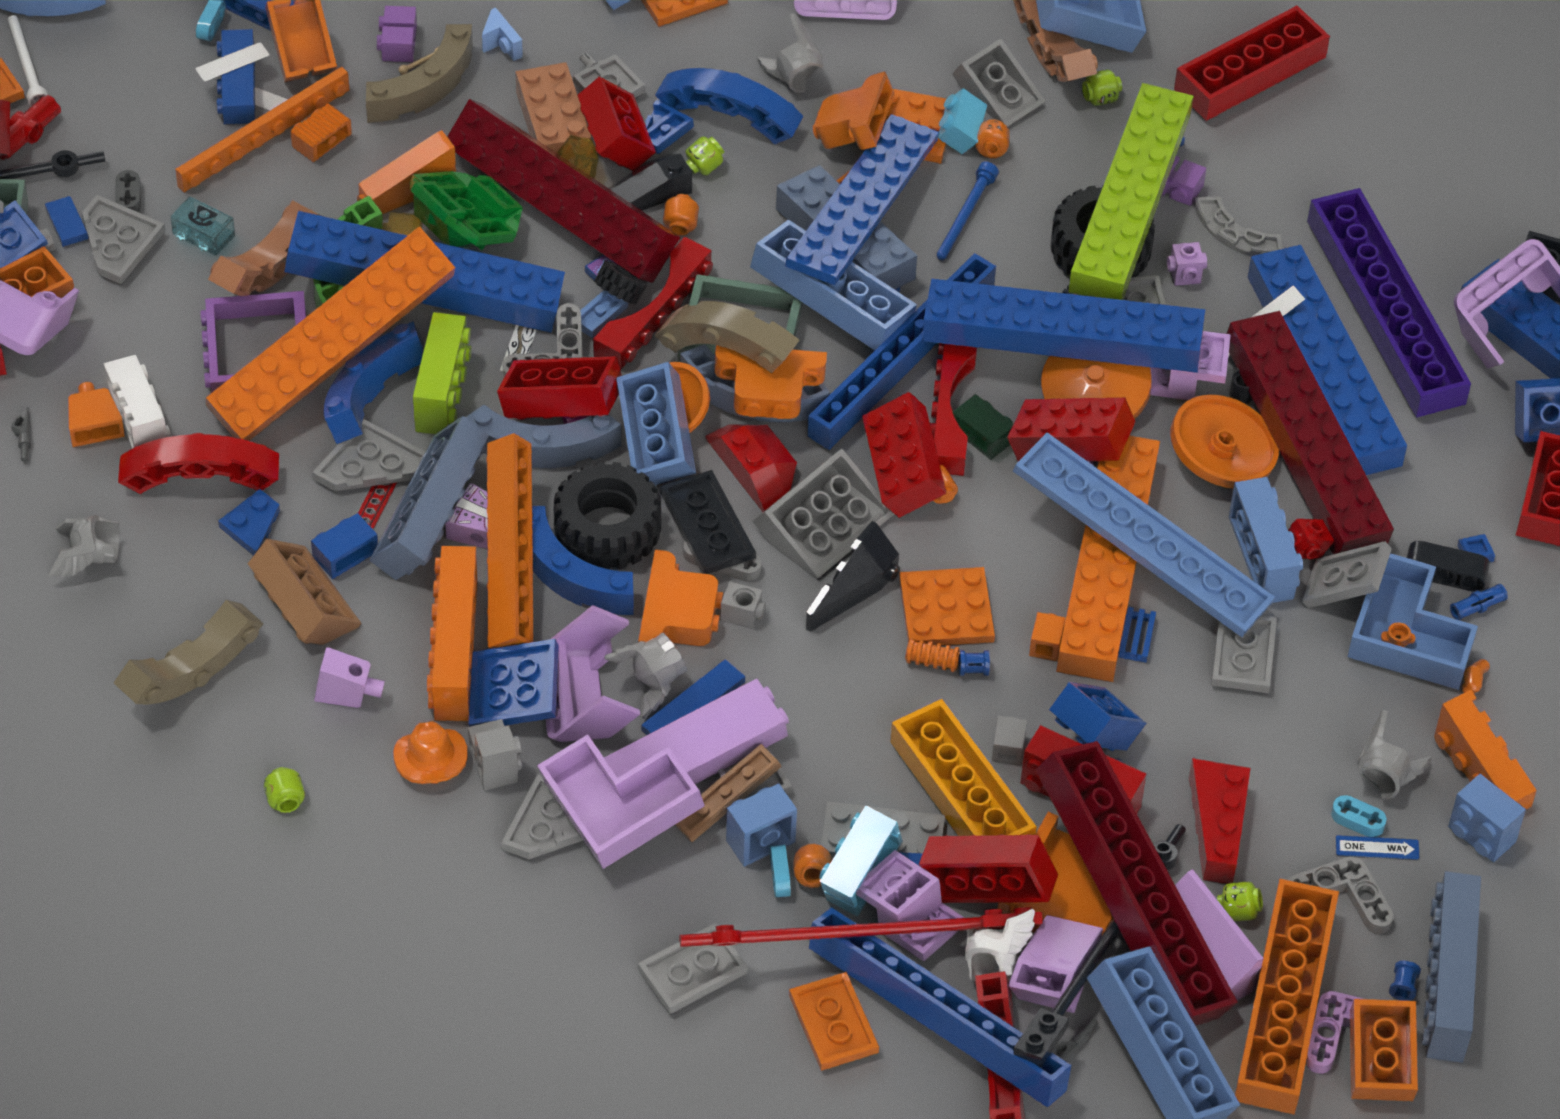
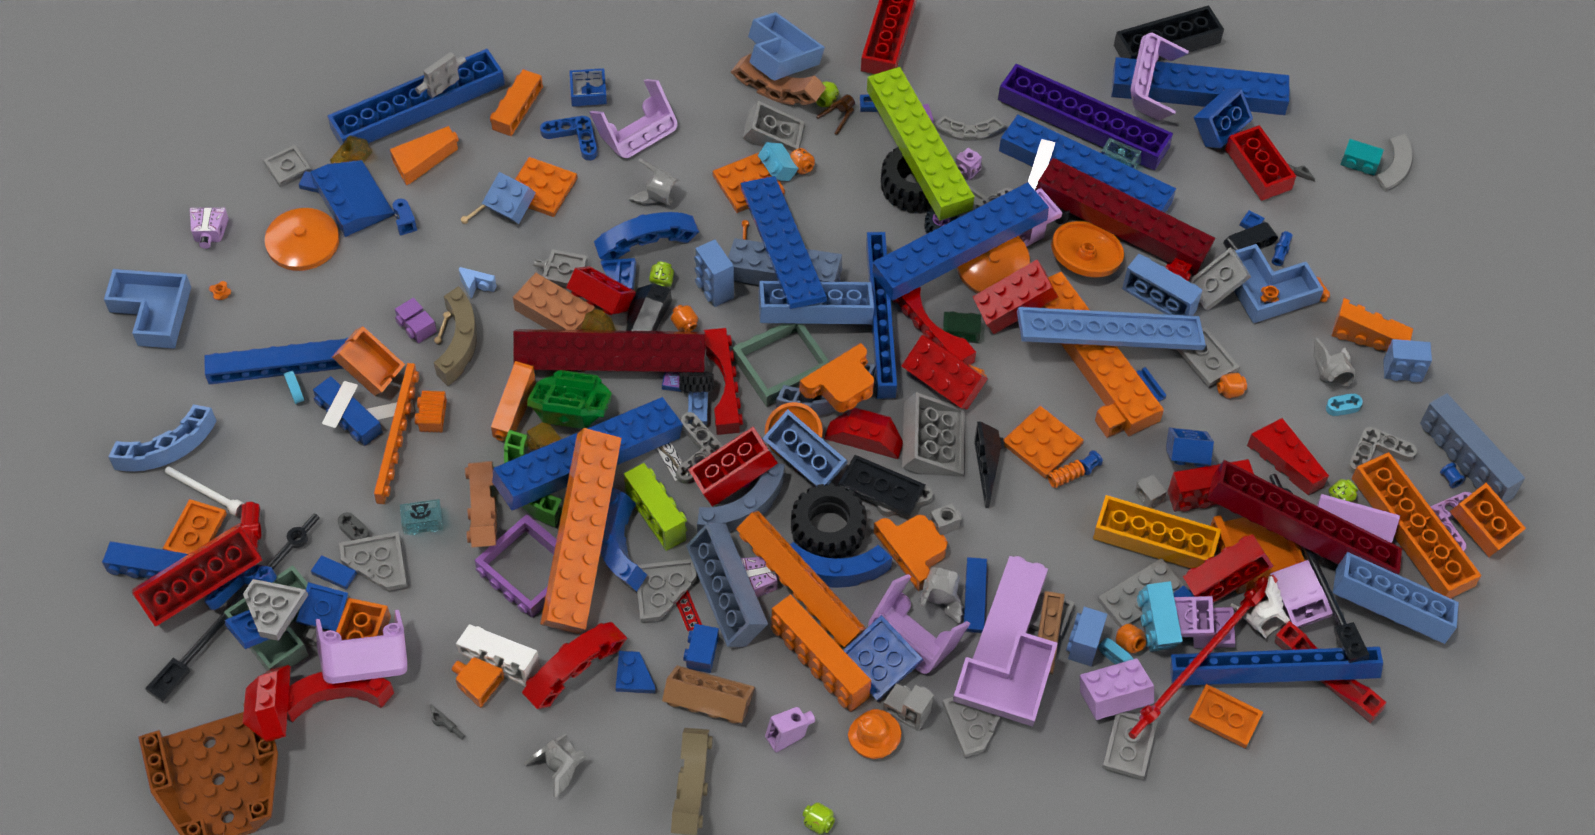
camera: 40 degrees left, 5 degrees up
dark tan brick [654,301,800,373] -> none
orange brick [813,71,895,150] -> none
blue piece [936,162,999,260] -> none
sticker [1336,835,1419,860] -> none
none -> medium blue brick [694,240,734,307]
none -> reddish brown plant [816,94,855,135]
none -> lavender brick [1080,658,1154,720]
none -> clear light blue brick [1101,138,1142,170]
none -> orange head [1217,373,1247,399]

